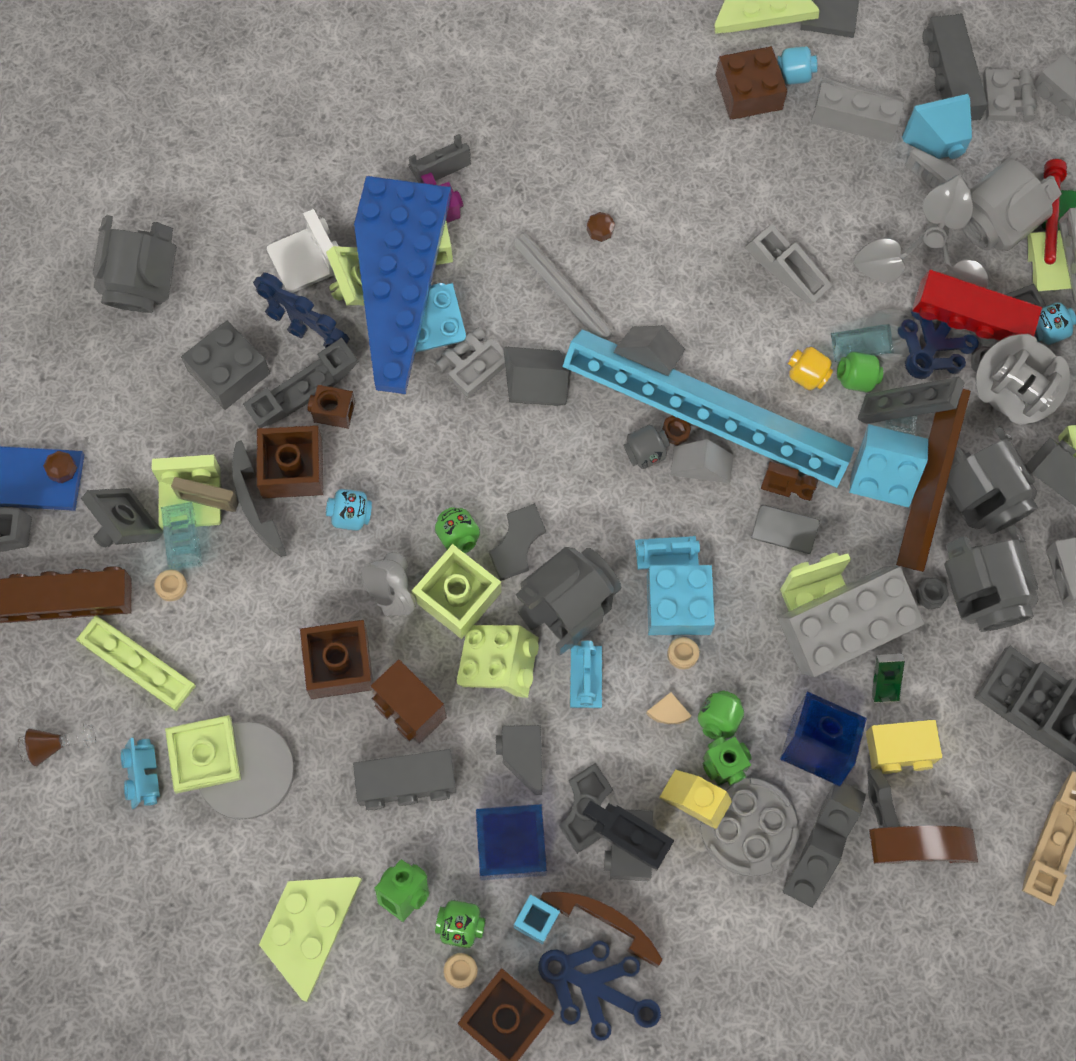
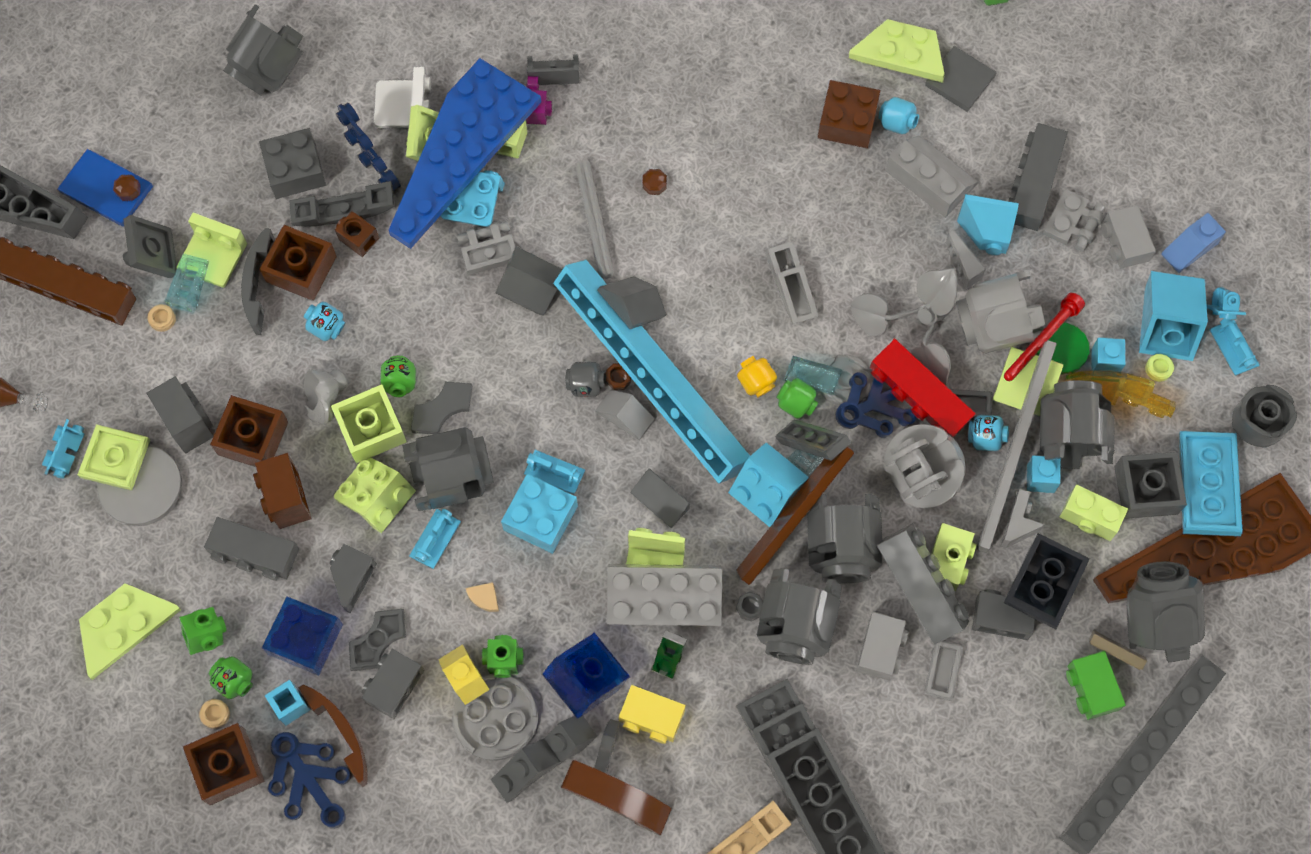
camera: 30 degrees right, 0 degrees up
yellowish green tile [76,615,196,711] -> none
dark tan tile [171,477,239,512] -> none
black hinge [582,800,675,871] -> none
tan tile [667,637,699,669] -> none
bright green head [697,691,745,740] -> none
reddish brown plate [761,461,818,501] -> none
none -> dark grey brick [146,376,214,454]

